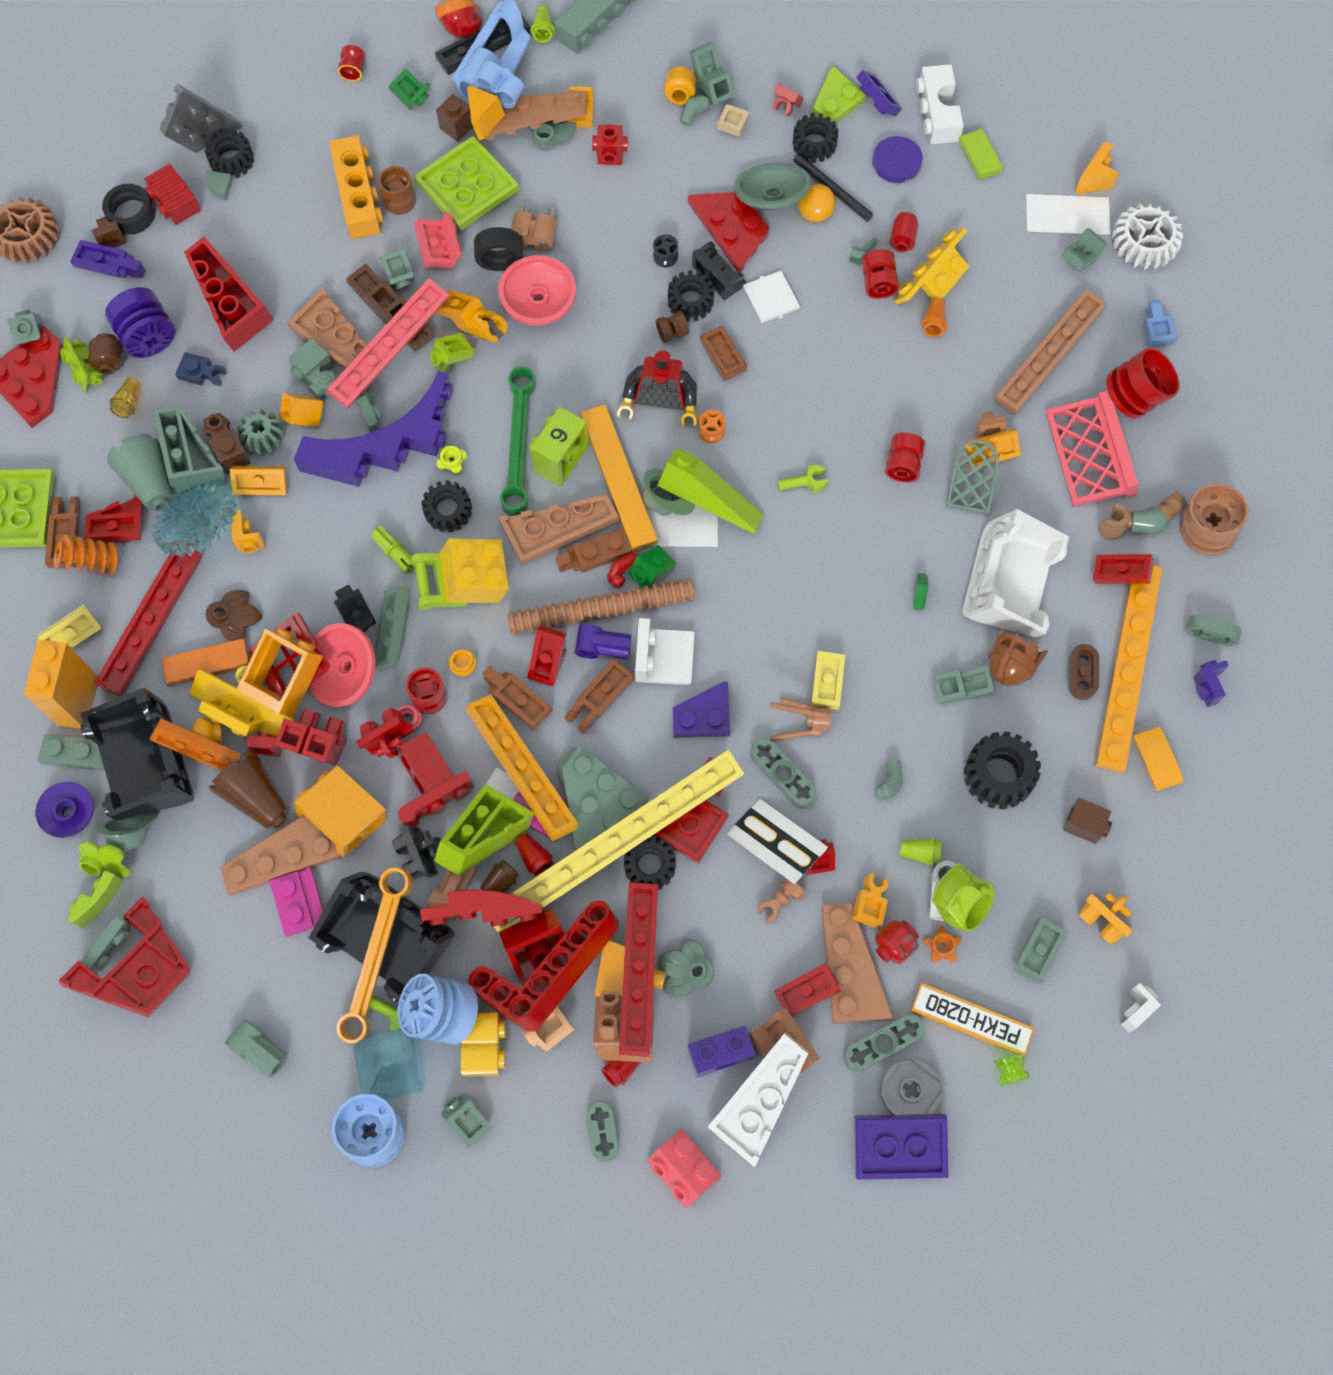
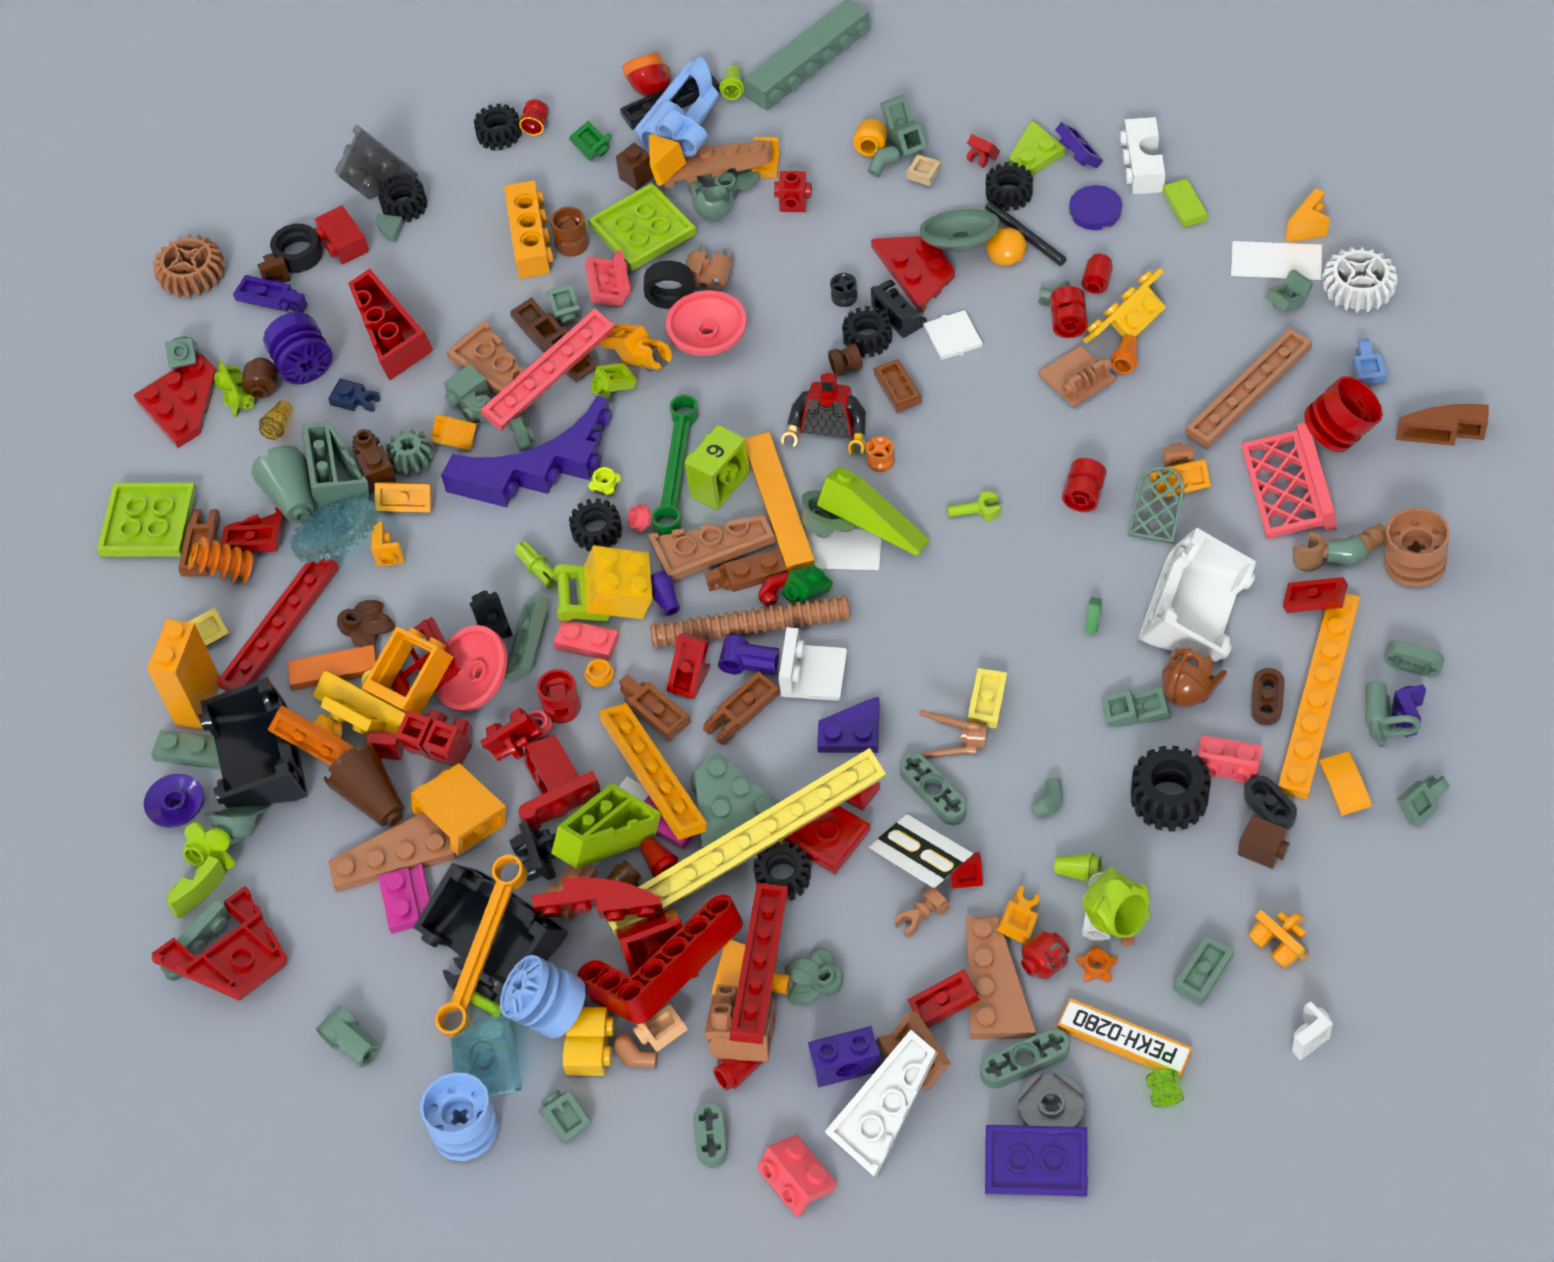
camera: 10 degrees right, 15 degrees down
none -> black bar [443,957,498,1001]
none -> black tyre [474,103,522,151]
none -> coral plate [553,620,619,661]
none -> nougat arm [614,1033,657,1068]
none -> coral plate [628,504,652,532]
none -> dark purple cone [651,571,681,616]
none -> sand green hair [688,181,733,221]
none -> nougat hinge [1038,345,1116,407]
none -> coral bracket [1197,735,1263,783]
none -> black plate [1244,776,1297,829]
none -> sand green piece [1365,681,1421,747]
none -> dark orange slope [1396,404,1489,446]
none -> sand green plate [1396,775,1450,826]

